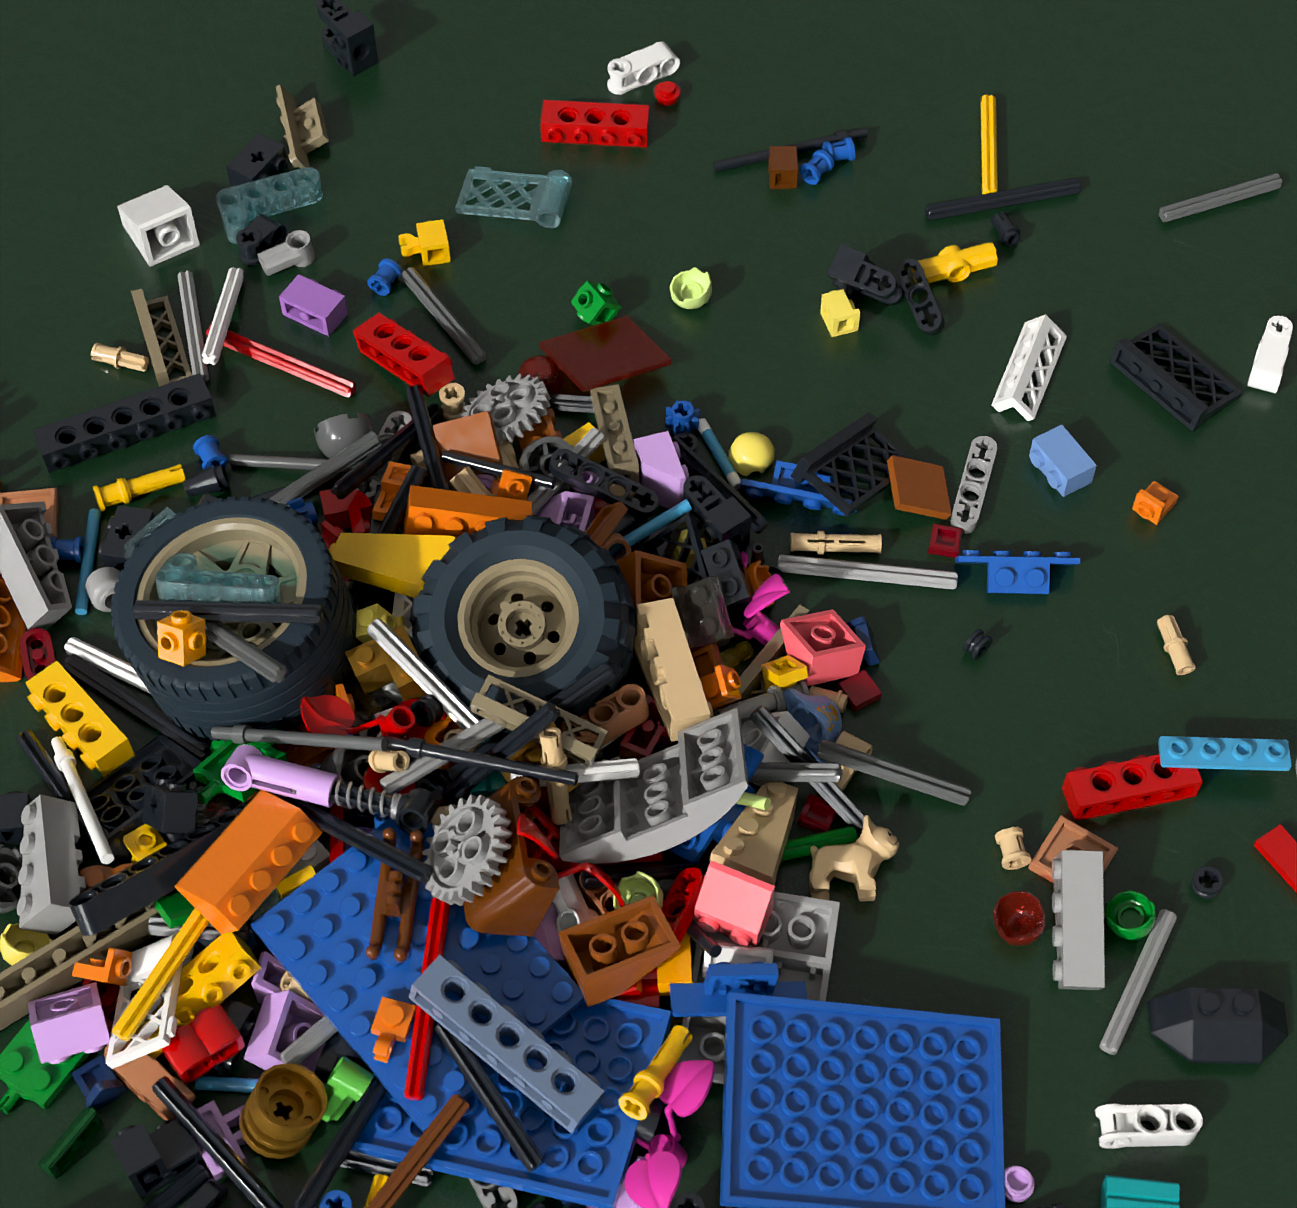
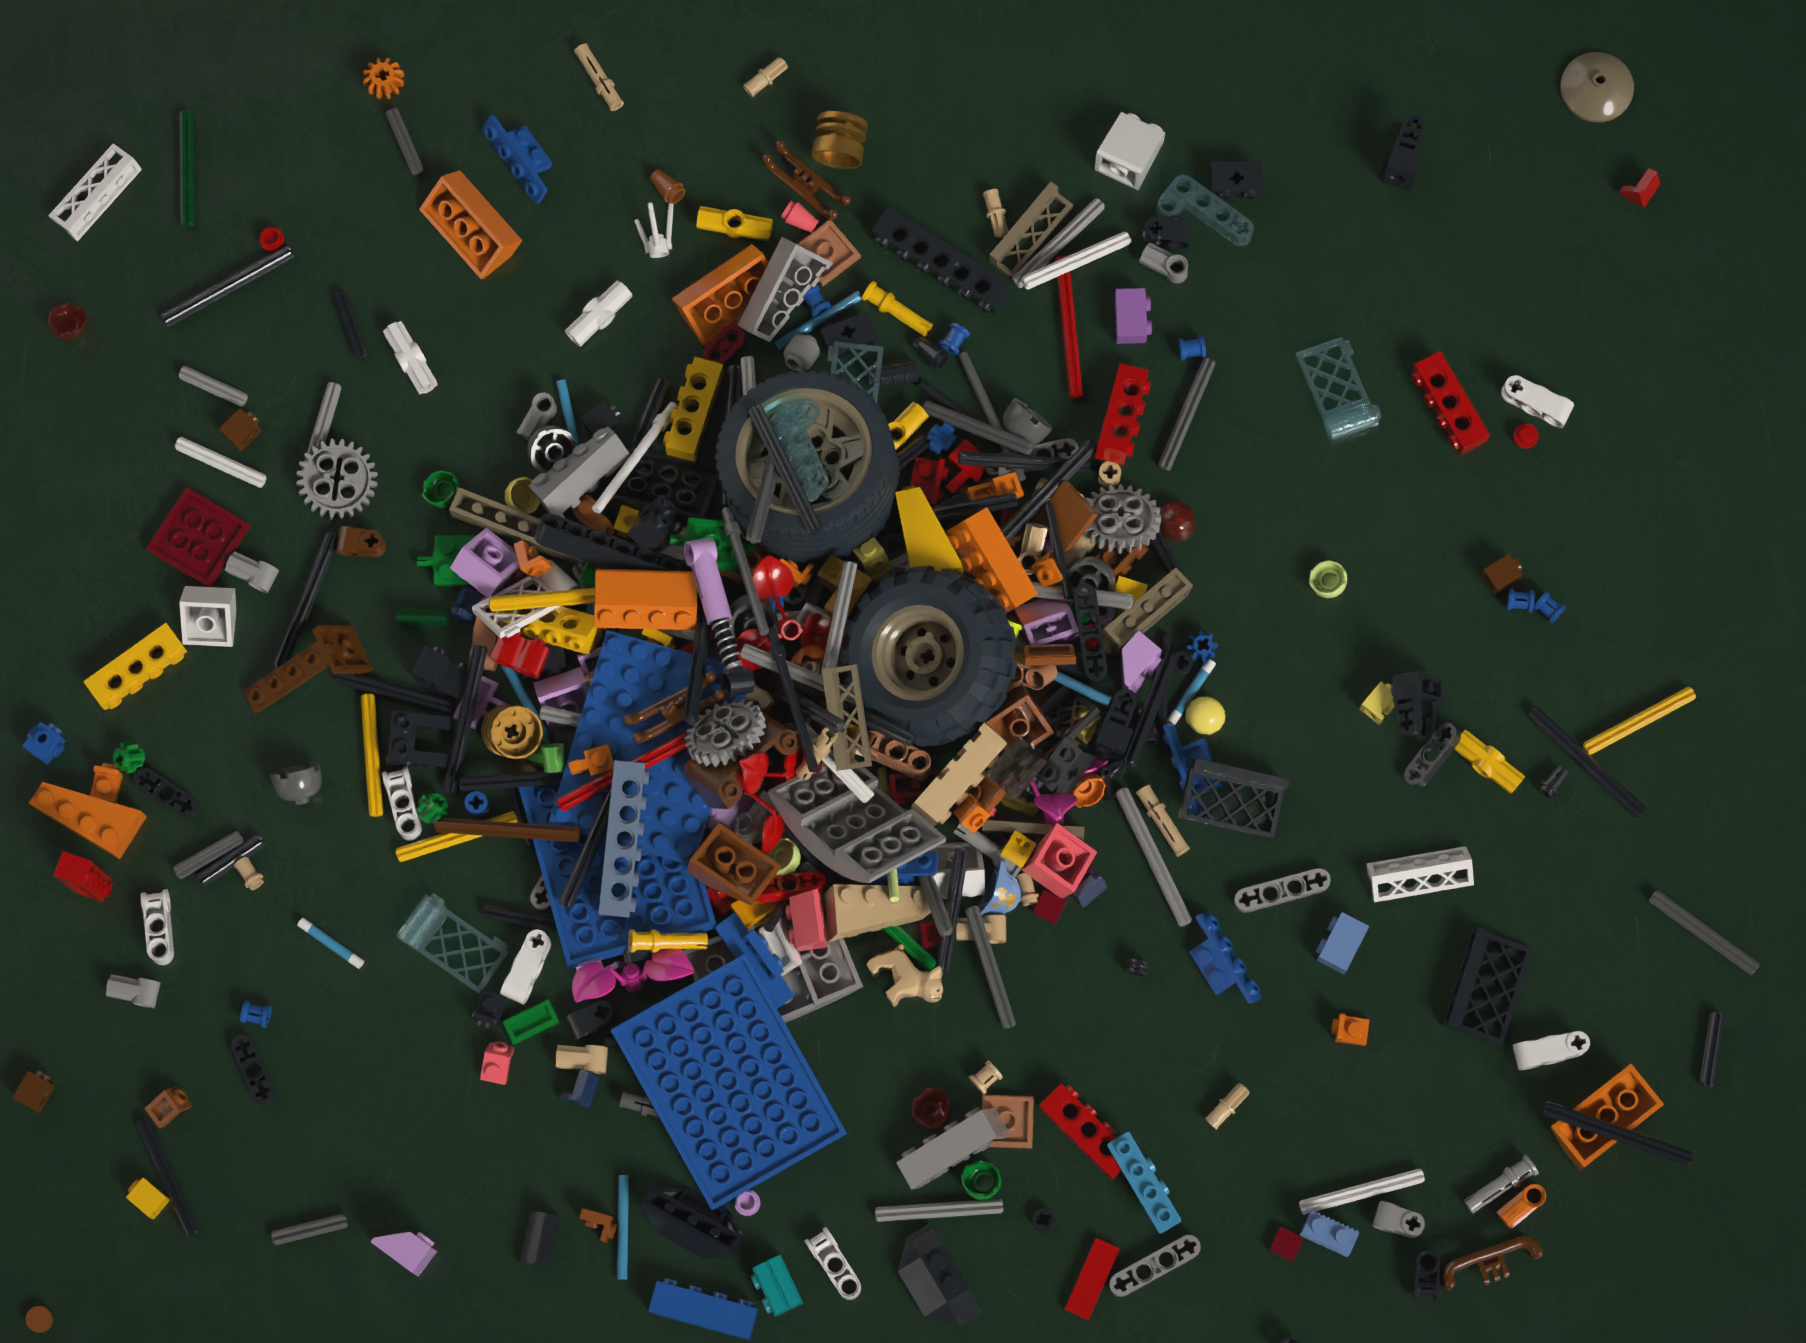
camera: 60 degrees right, 20 degrees up
light orange brick [157,610,206,666] -> none
dark tan bracket [276,84,329,174] -> none
tan pin [368,749,410,773] -> none
yellow brick [398,219,451,266] -> none
black bush [410,694,444,728] -> none
clear red piece [539,316,672,392] -> none
green brick [571,281,622,328] -> none
black bar [713,127,868,173] -> none
dark orange tile [887,455,952,520] -> none
dark red tile [928,523,963,558] -> none

